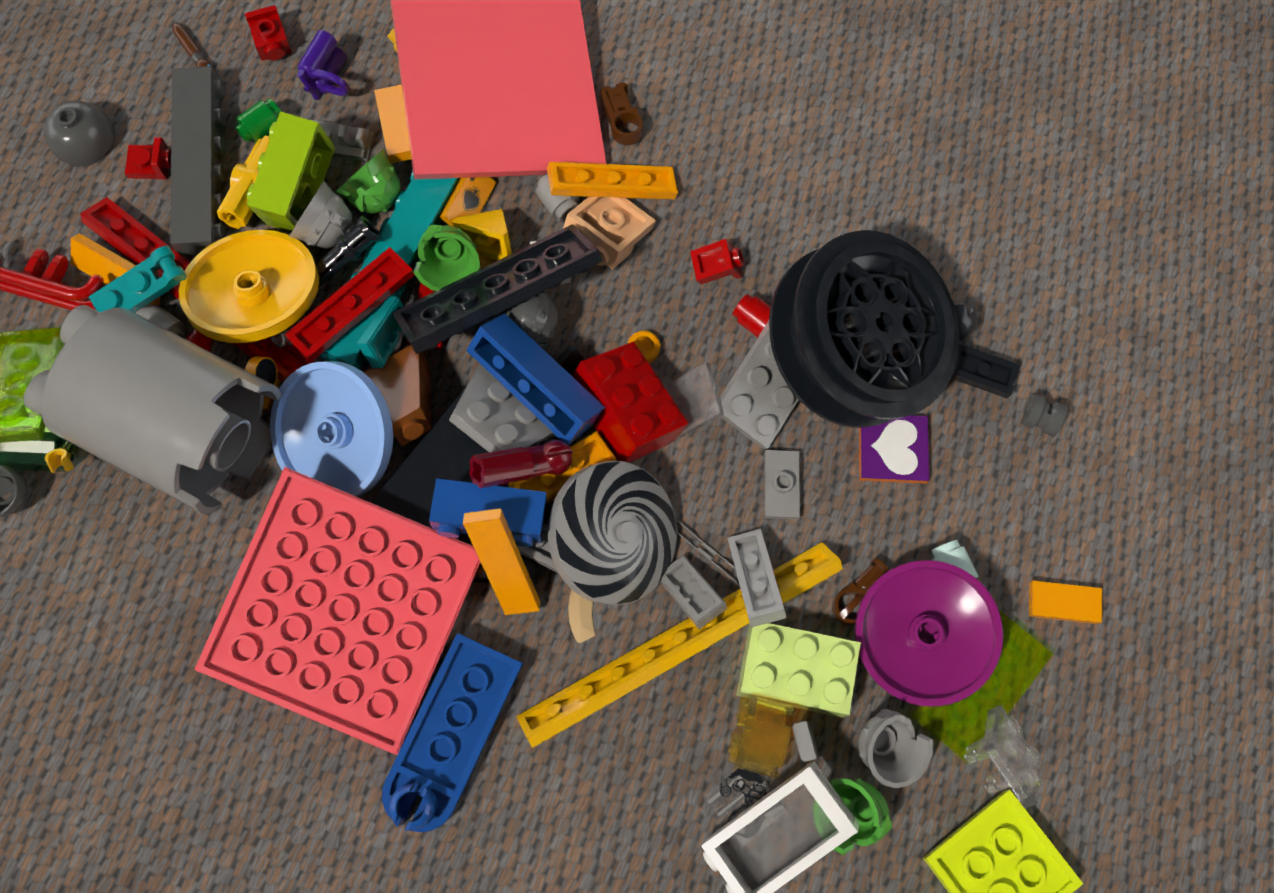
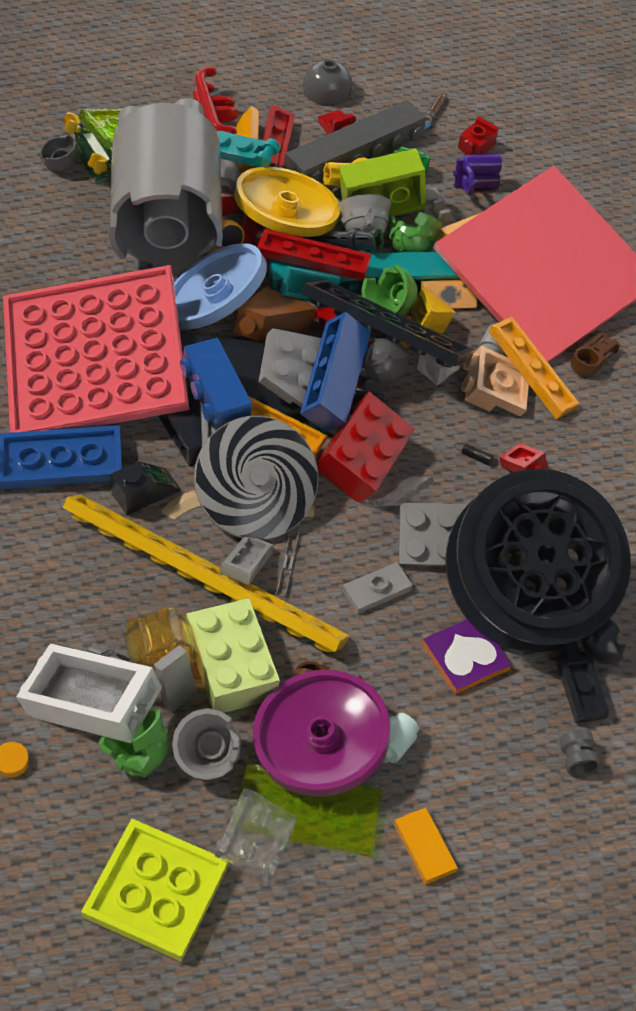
camera: 60 degrees right, 20 degrees down
light orange tile [463,508,540,615] -> none
dark red piece [469,440,574,489] -> none
light orange tile [627,331,660,364] -> none
light grey plate [727,529,787,628] -> none
none -> black slope [111,462,180,515]
none -> black piece [454,443,500,466]

